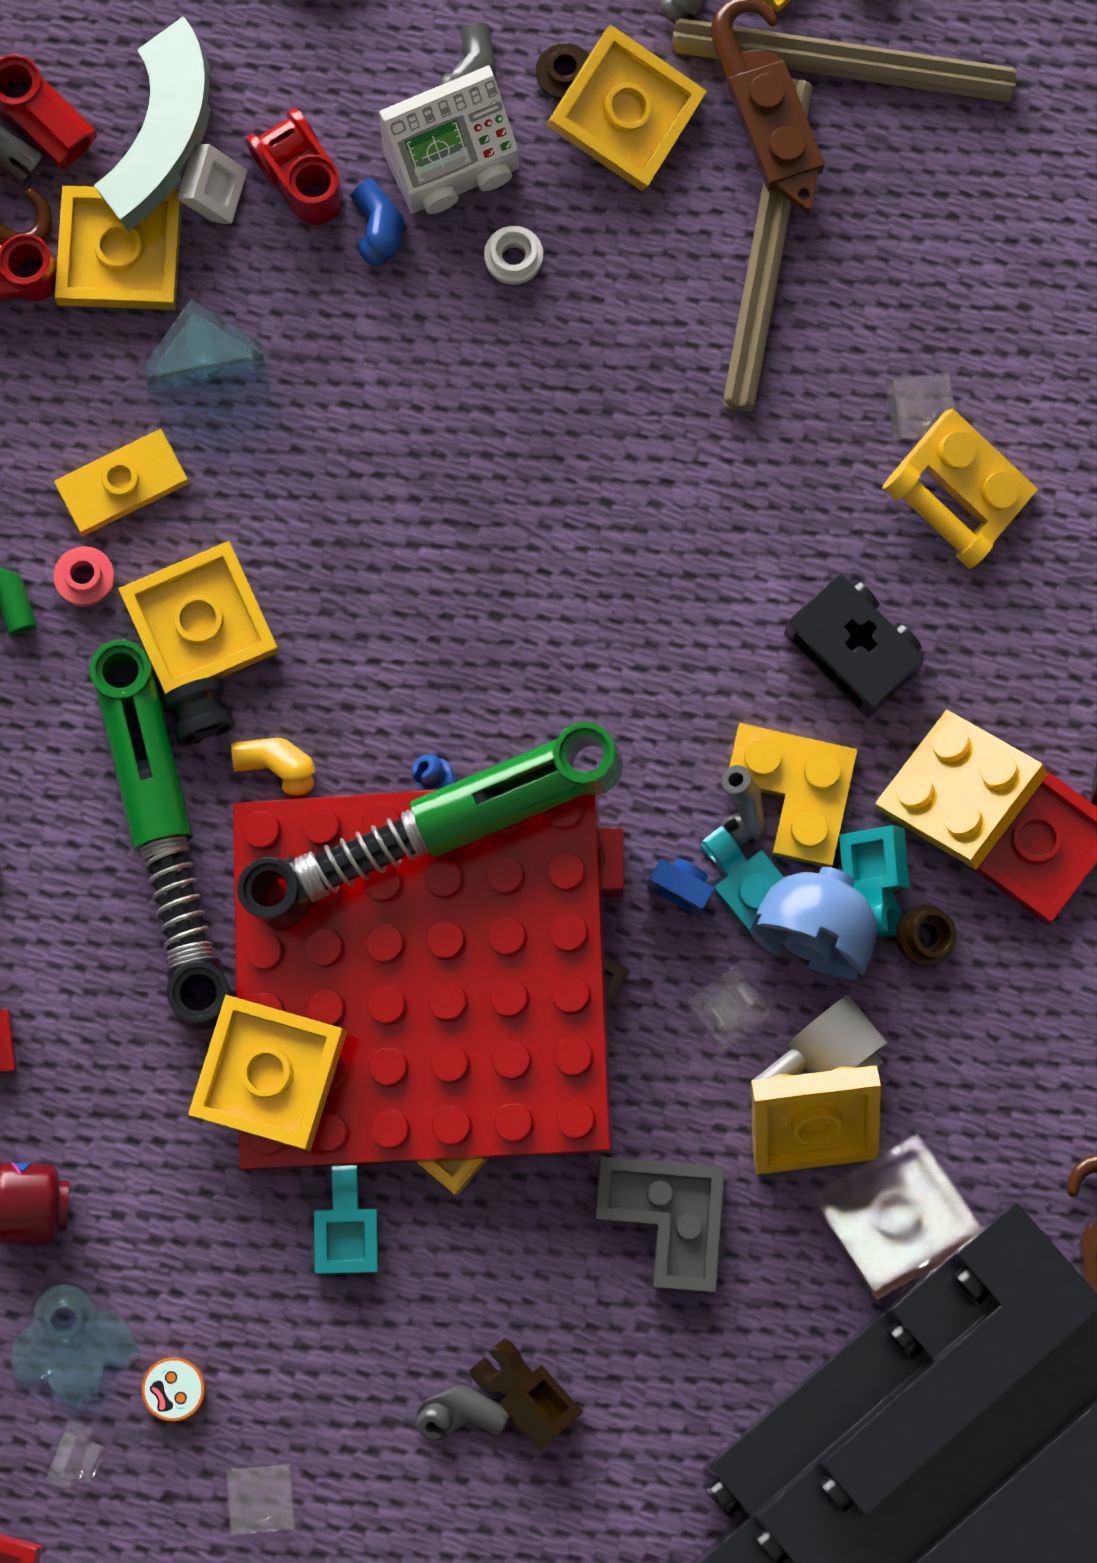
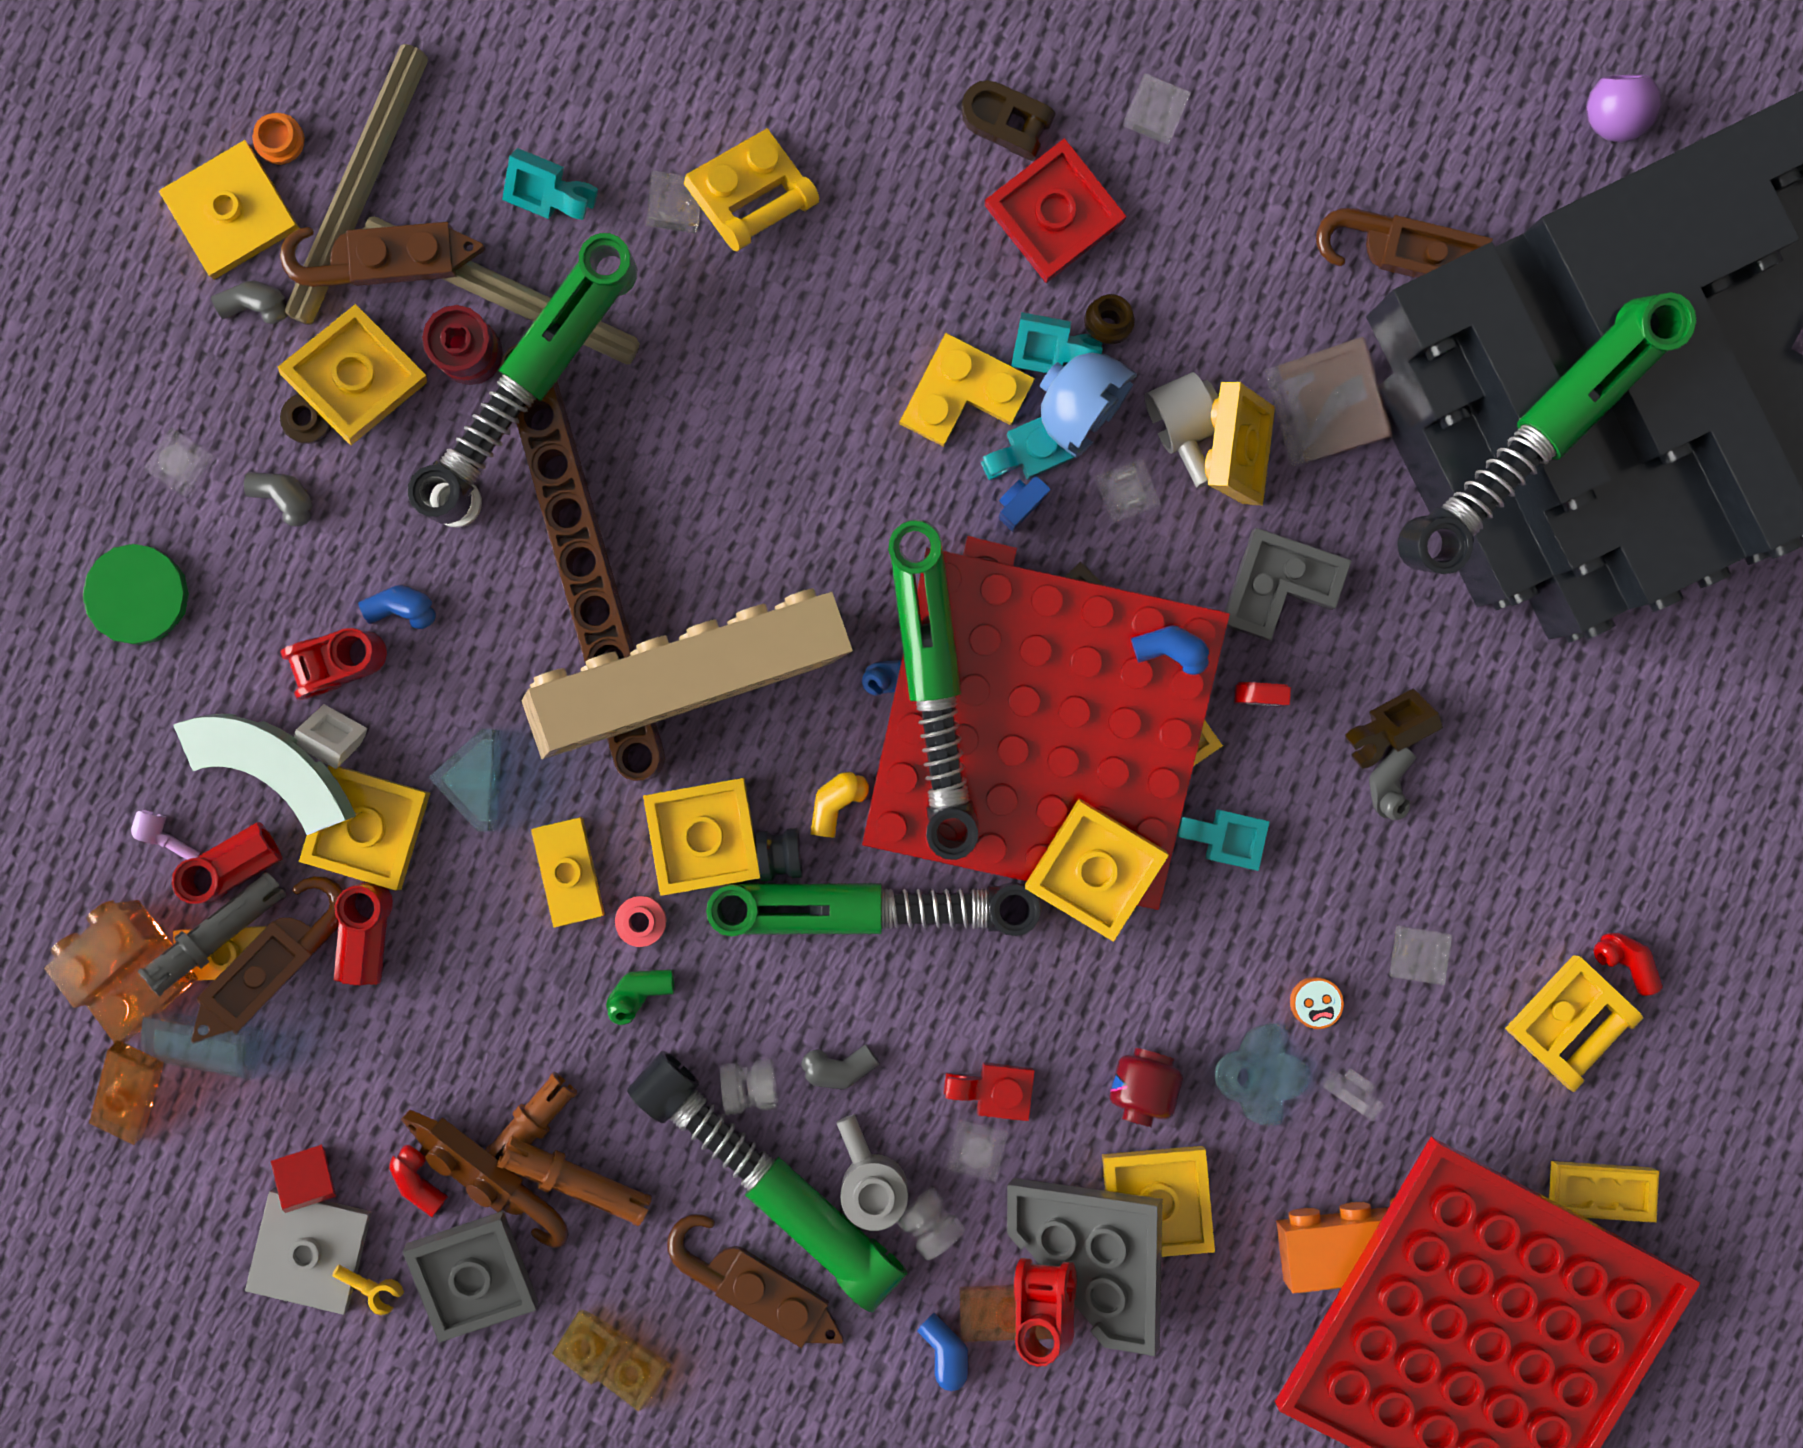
camera: 70 degrees left, 10 degrees up
white slope [379,65,518,214] -> none
dark grey arm [721,765,765,847] -> none
black brick [784,573,925,719] -> none
yellow plate [875,709,1048,870] -> none
none -> lavender hand [131,810,200,860]
none -> piece [408,233,638,524]
none -> dark red wheel [422,305,503,385]
none -> reddish brown beam [501,344,665,781]
none -> teal plate [502,148,598,220]
none -> tan brick [522,588,853,760]
none -> blue arm [1131,625,1209,675]
none -> red tile [1234,682,1291,707]
none -> piece [1397,292,1696,574]

